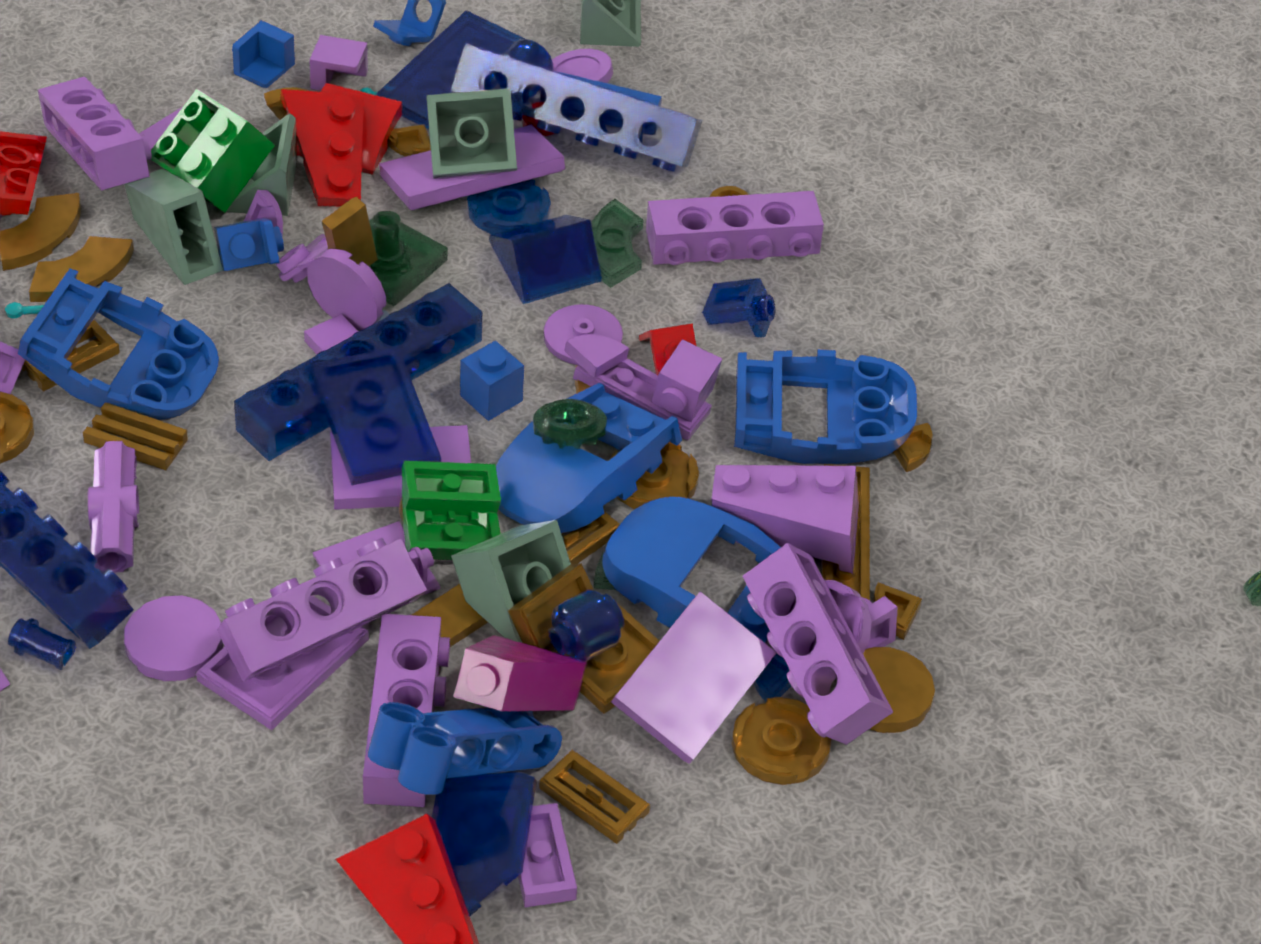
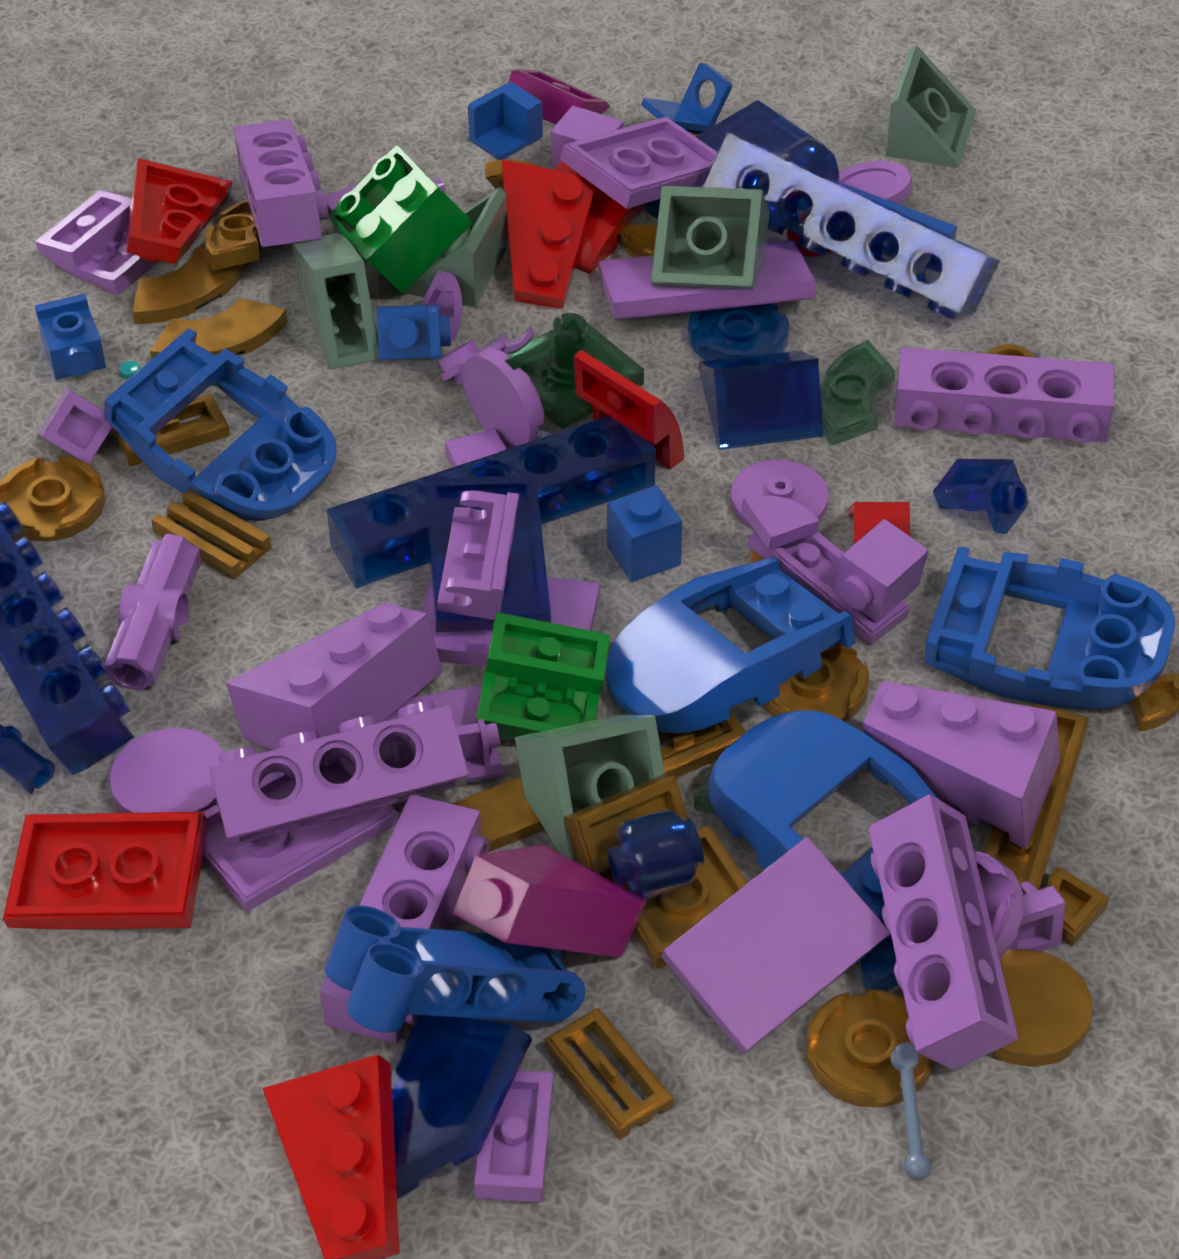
camera: 20 degrees right, 0 degrees up
pearl gold tile [322,197,378,266] -> none
clear green gear [533,399,607,449] -> none
none -> red tile [3,812,208,930]
none -> pearl gold tile [204,199,260,271]
none -> medium lavender wedge [226,603,443,766]
none -> medium lavender hinge [437,491,519,620]
none -> magenta slope [508,69,610,125]
none -> medium lavender tile [560,117,732,209]
none -> red slope [574,350,684,469]
none -> sand blue hinge [891,1042,931,1180]

